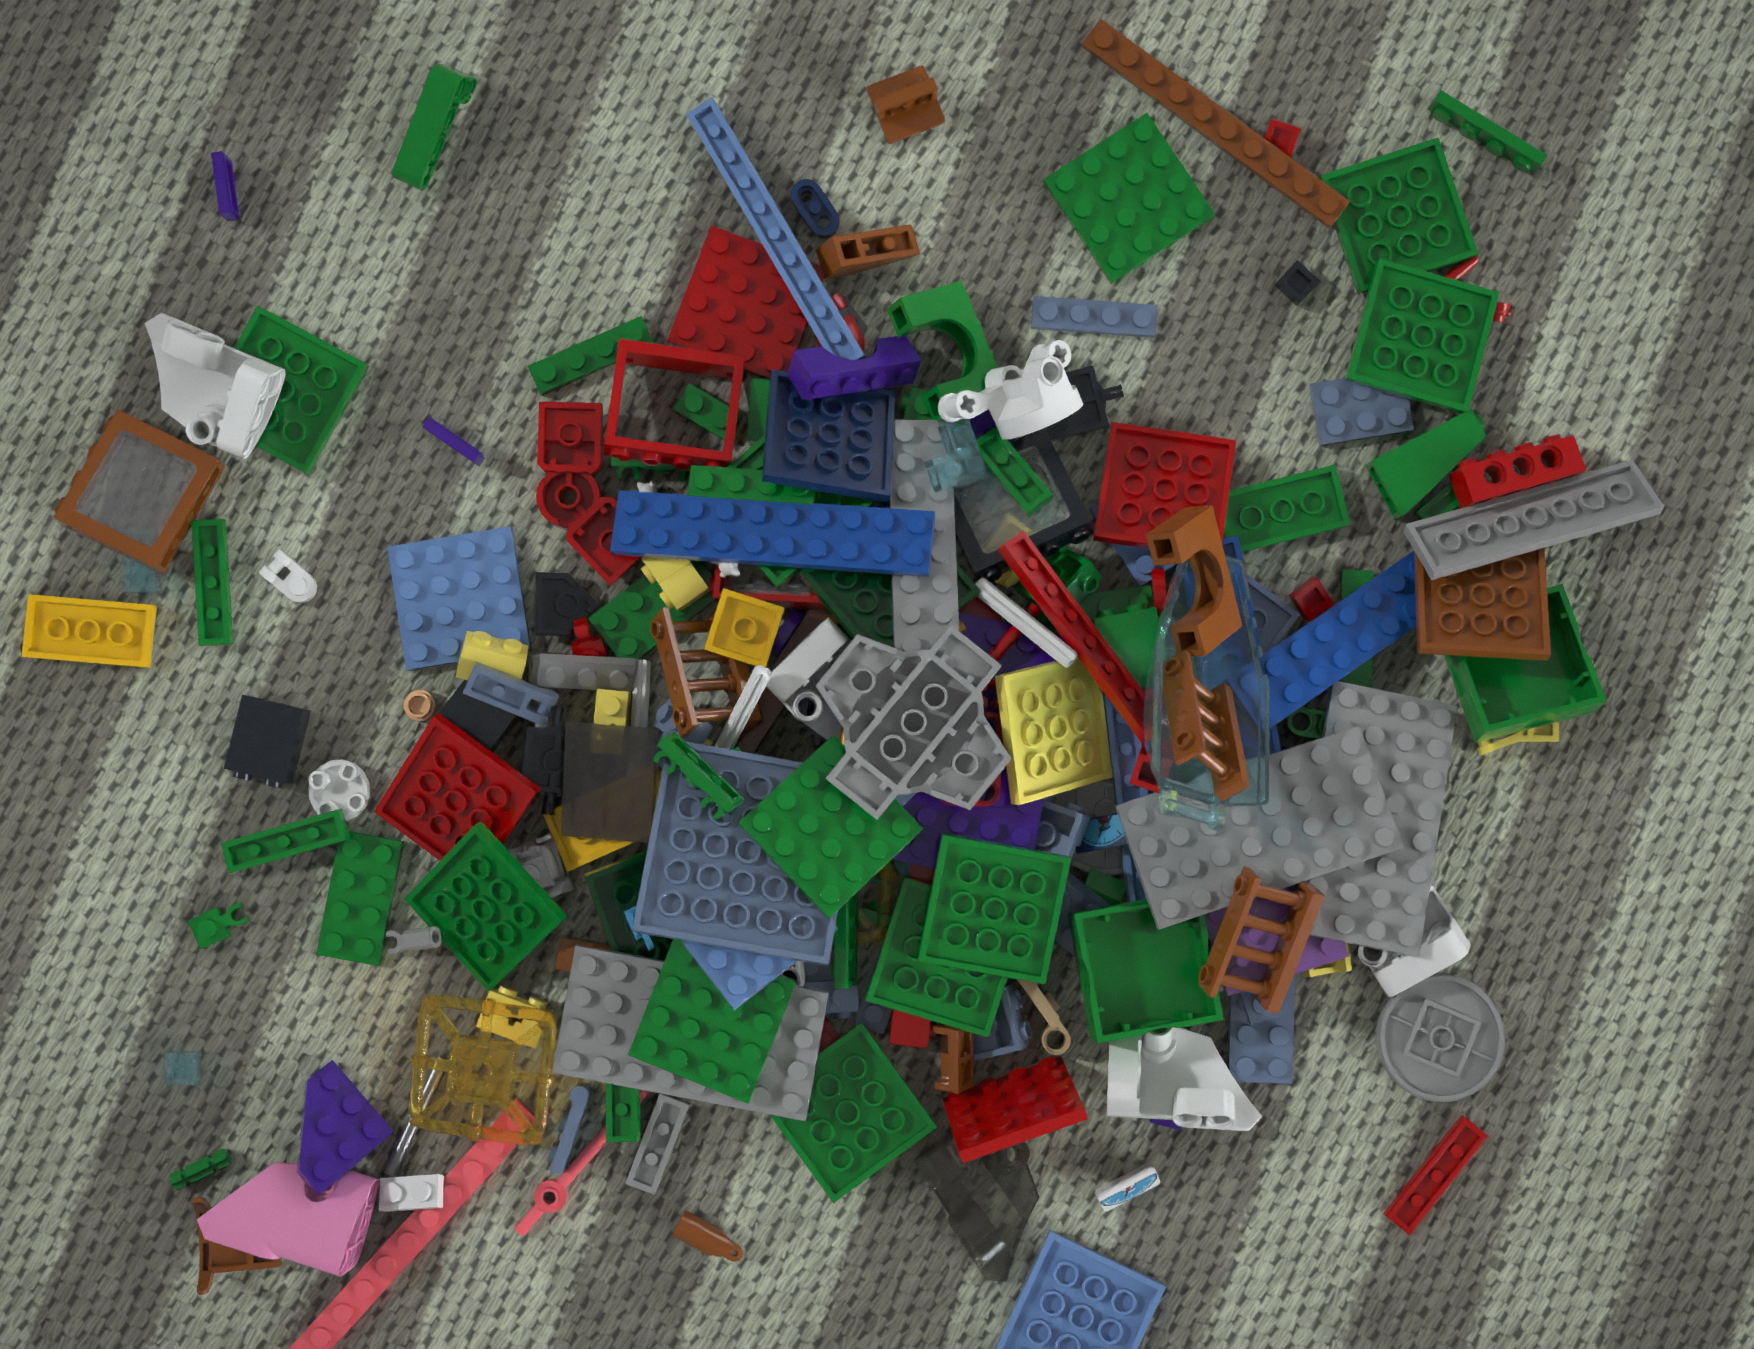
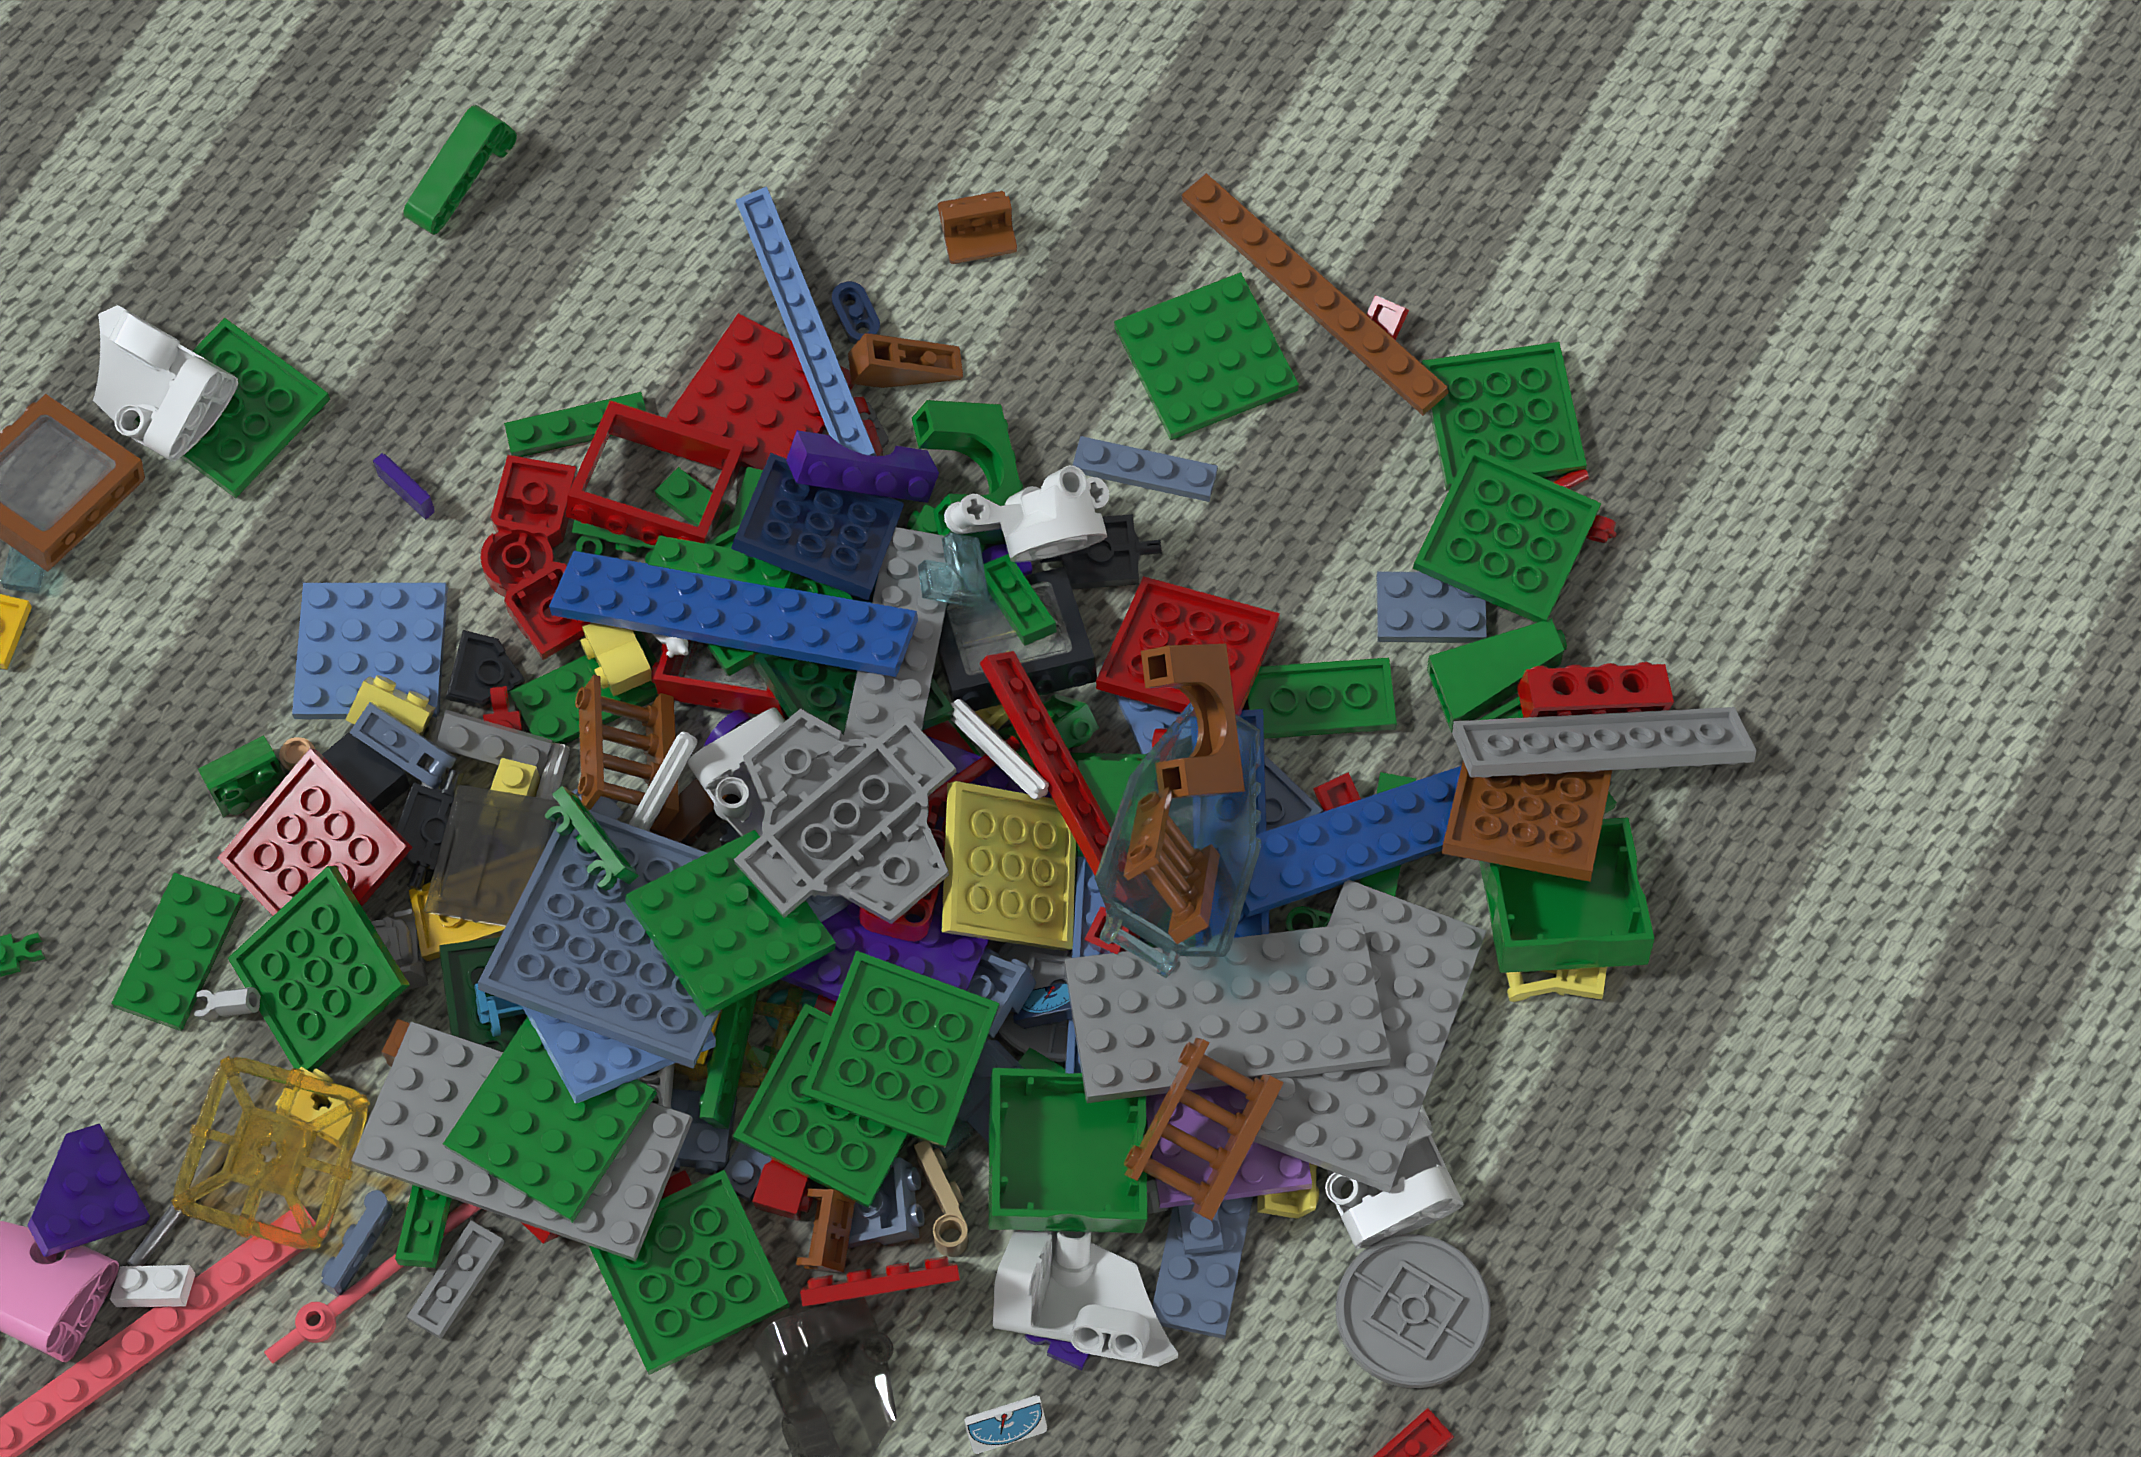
camera: 10 degrees right, 20 degrees down
green plate [191,518,234,646] -> none
dark purple tile [211,151,240,221] -> none
green plate [221,809,351,873] -> none
black brick [223,695,311,788] -> none
white plate [259,548,317,603] -> none
white dish [308,760,370,821] -> none
dark orange piece [672,1210,743,1262] -> none
yellow plate [704,588,785,668] -> none
black plate [1275,260,1320,306] -> none
green plate [1427,90,1548,174] -> none
none -> green slope [198,735,286,818]

